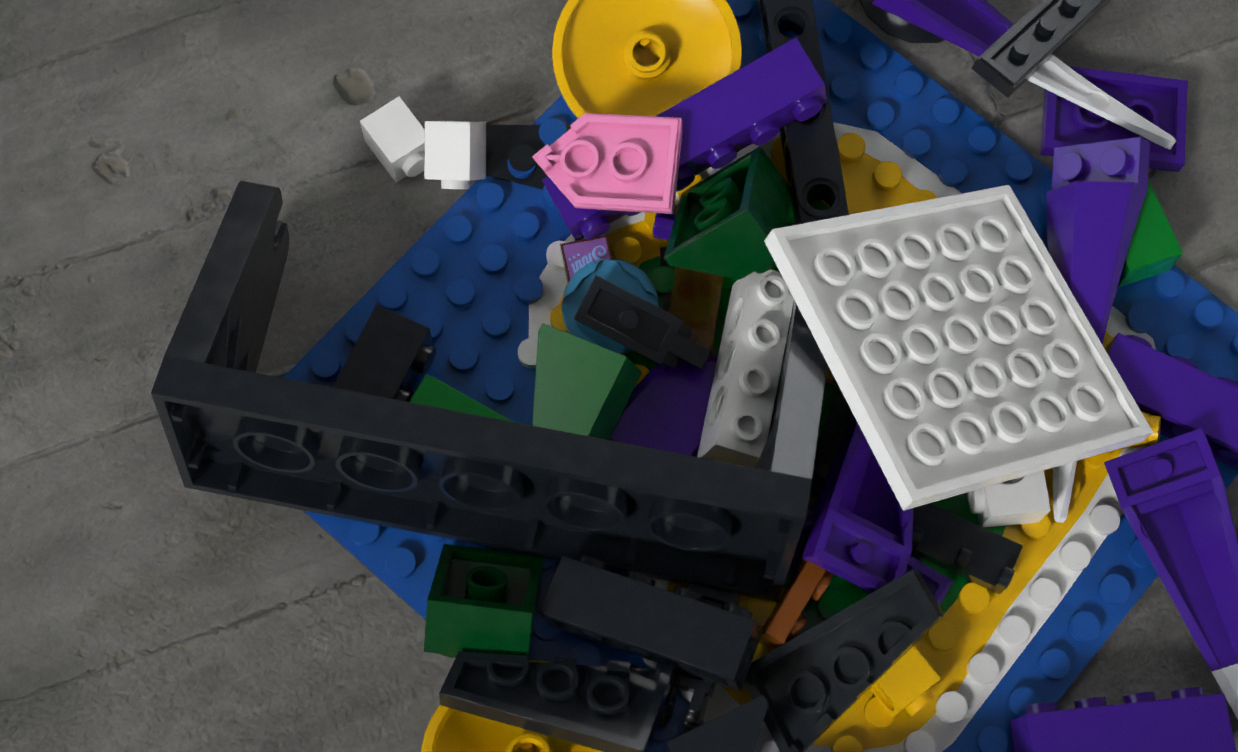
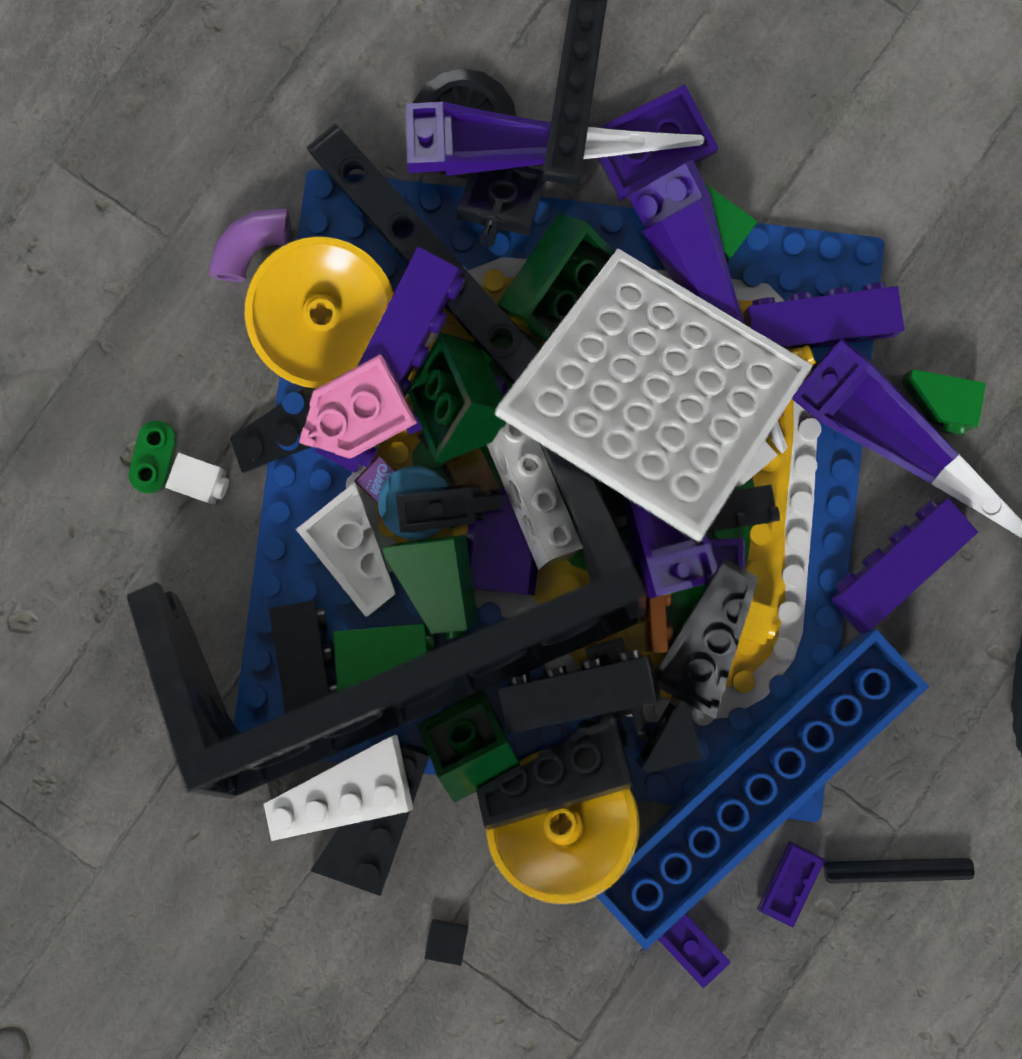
camera: 30 degrees left, 15 degrees up
white brick [424,121,486,189] -> none
none -> green plate [129,420,178,494]
none -> white wing [264,735,414,841]
none -> white wing [296,482,397,617]
none -> black wing [310,742,429,896]
none -> black plate [457,166,547,247]
none -> dark green slope [497,213,615,343]

